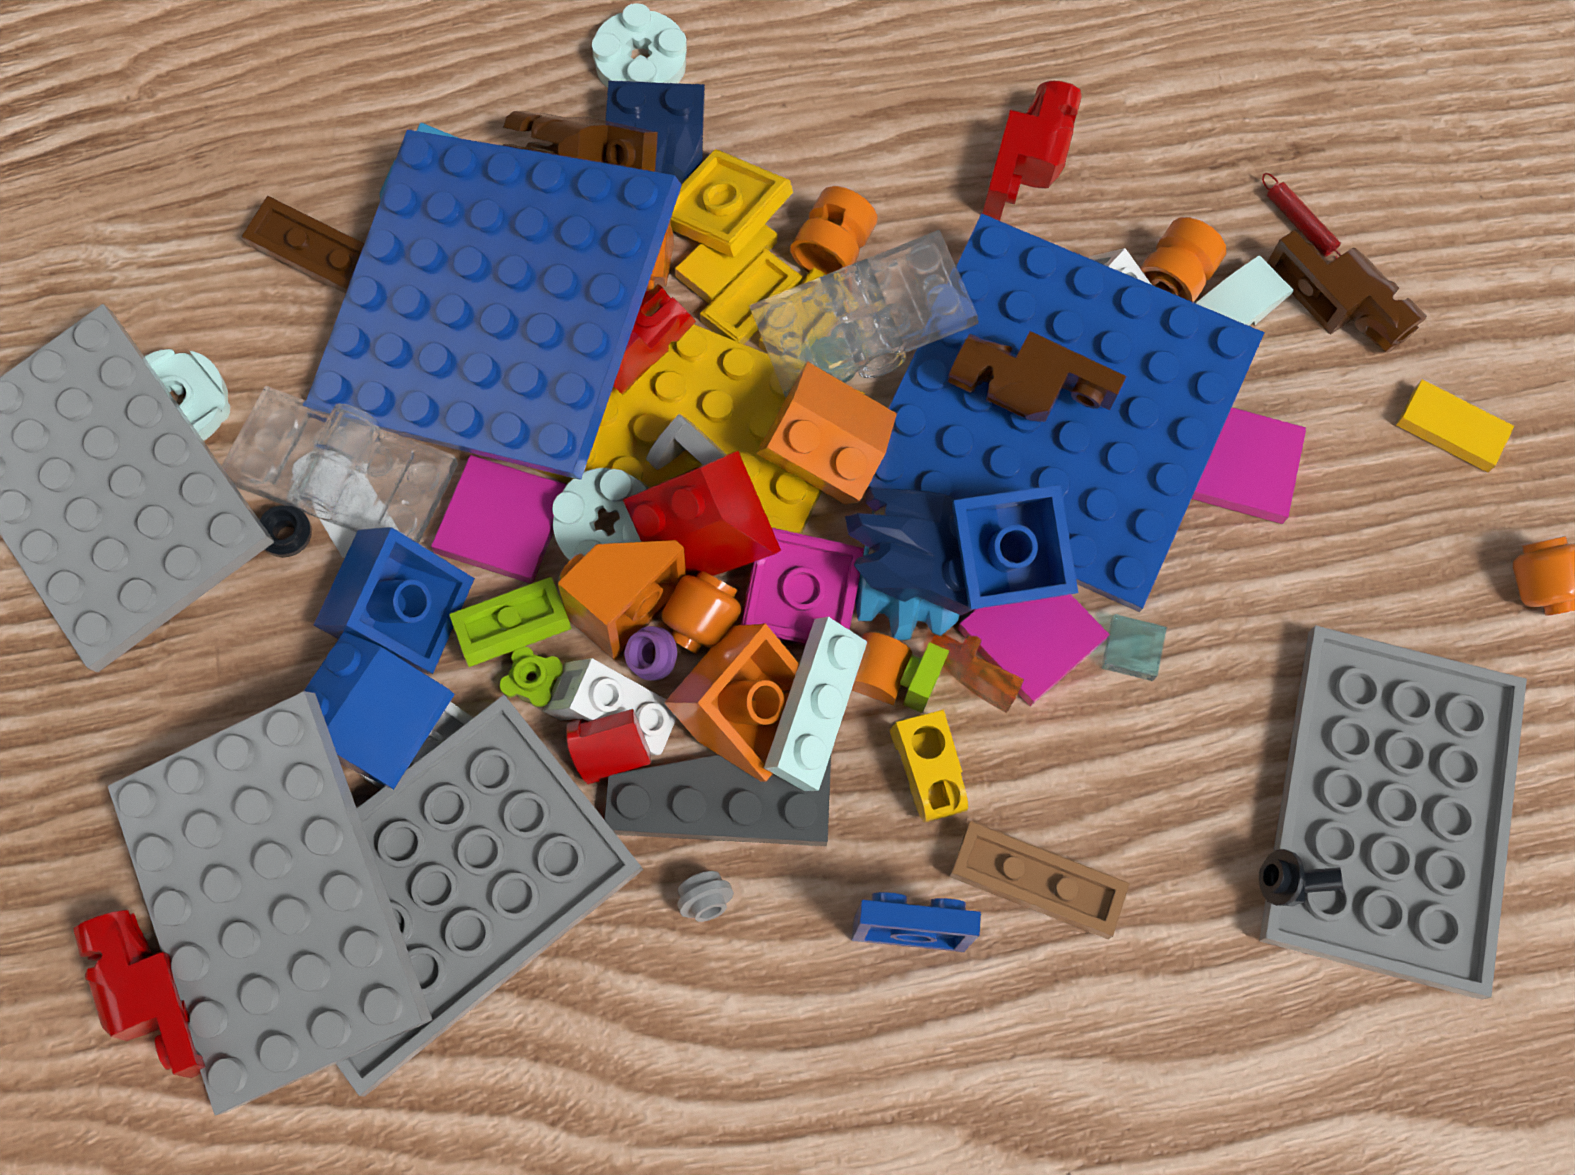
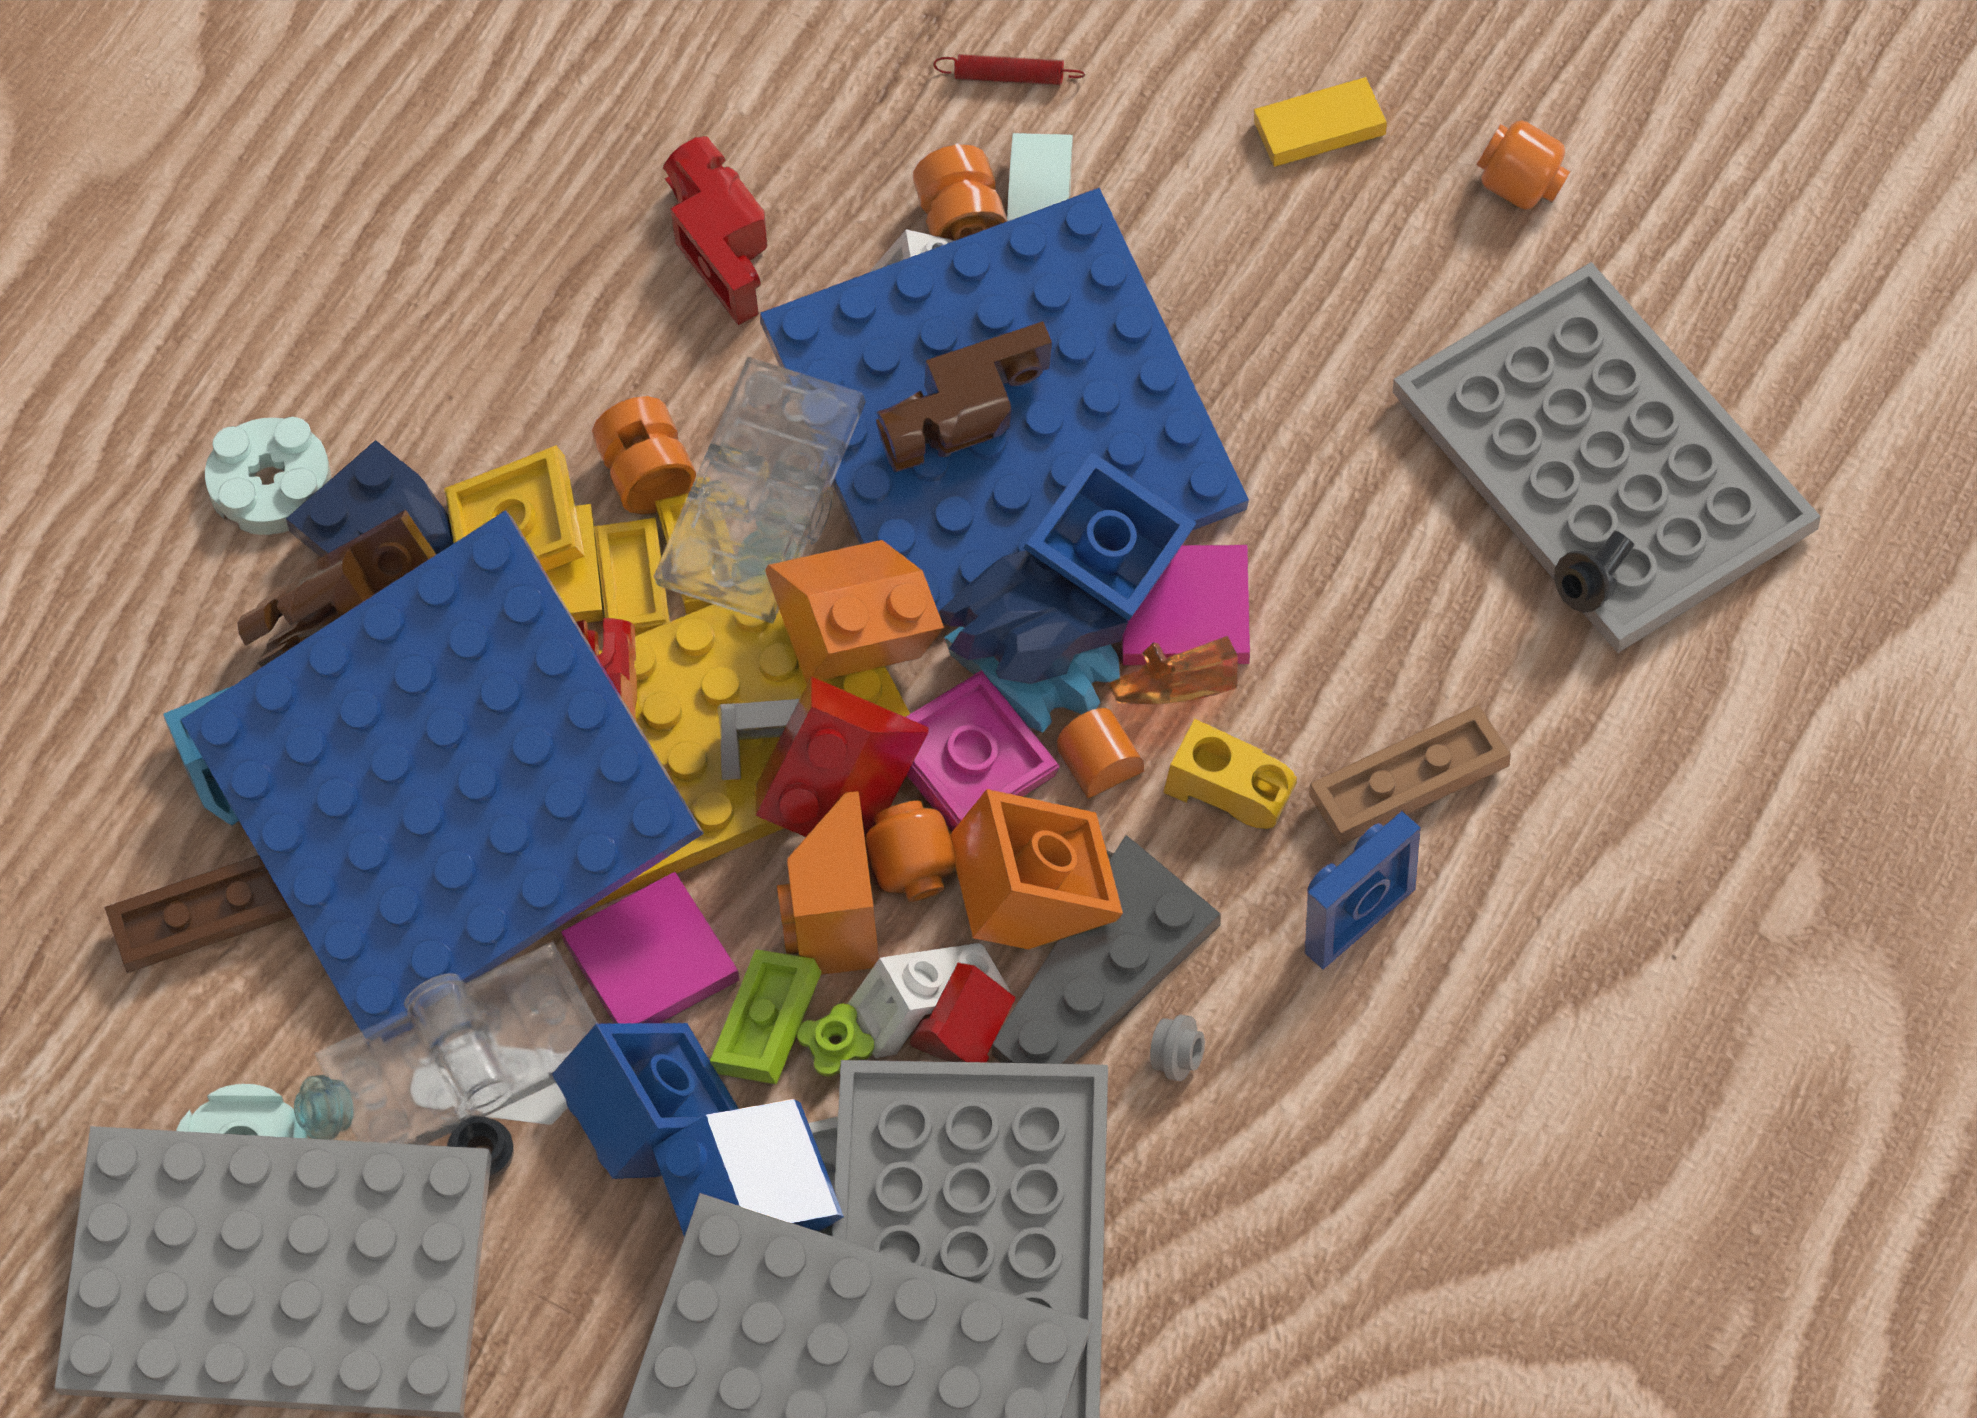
camera: 40 degrees left, 10 degrees down
light aqua plate [552,468,649,560] -> none
medium lavender plate [625,626,677,680] -> none
light aqua plate [764,617,867,791] -> none
lime plate [900,642,949,713] -> none
clear light blue tile [1101,614,1167,681] -> none
dark pink tile [1192,407,1306,524] -> none
reddish brown plate [1267,230,1427,353] -> none
none -> clear light blue plate [294,1075,353,1140]

